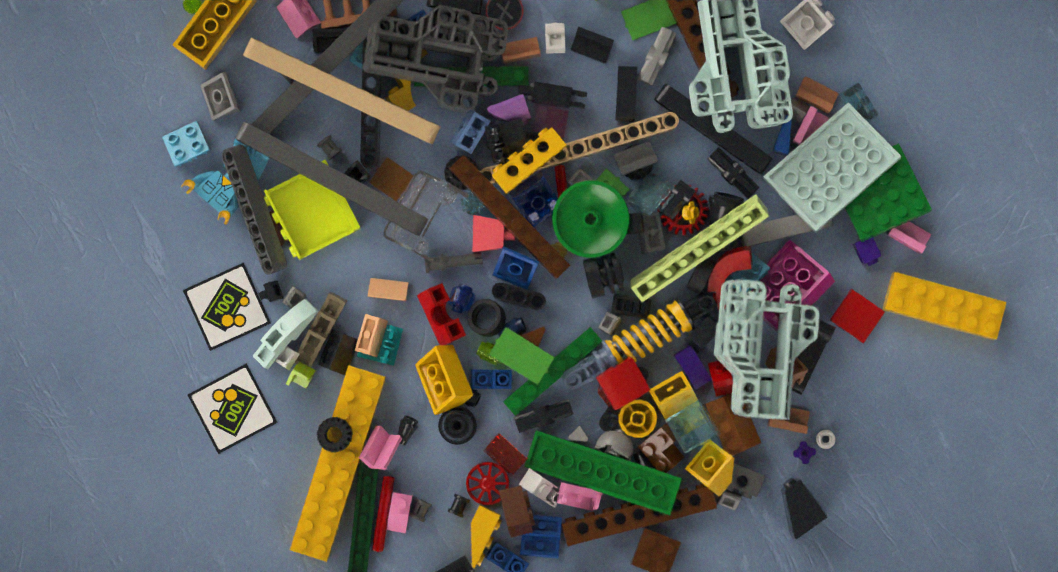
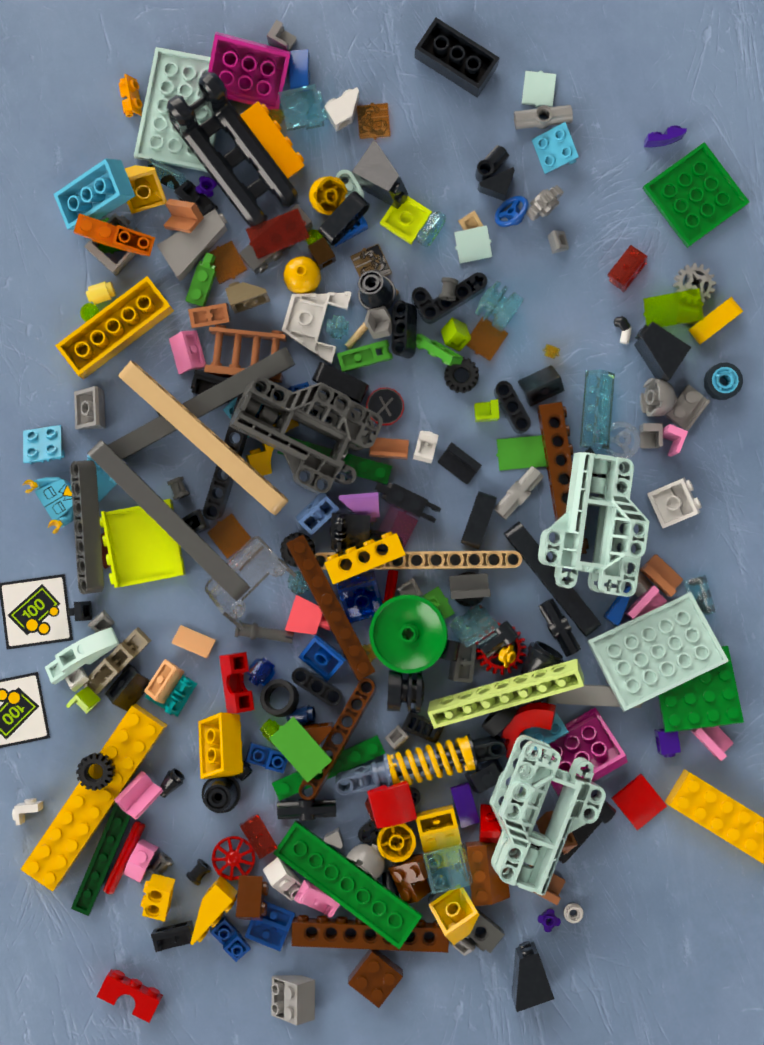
camera: 20 degrees right, 0 degrees up
none -> white bracket [12,798,44,826]
none -> yellow brick [141,873,175,922]
none -> reddish brown beam [299,678,376,800]

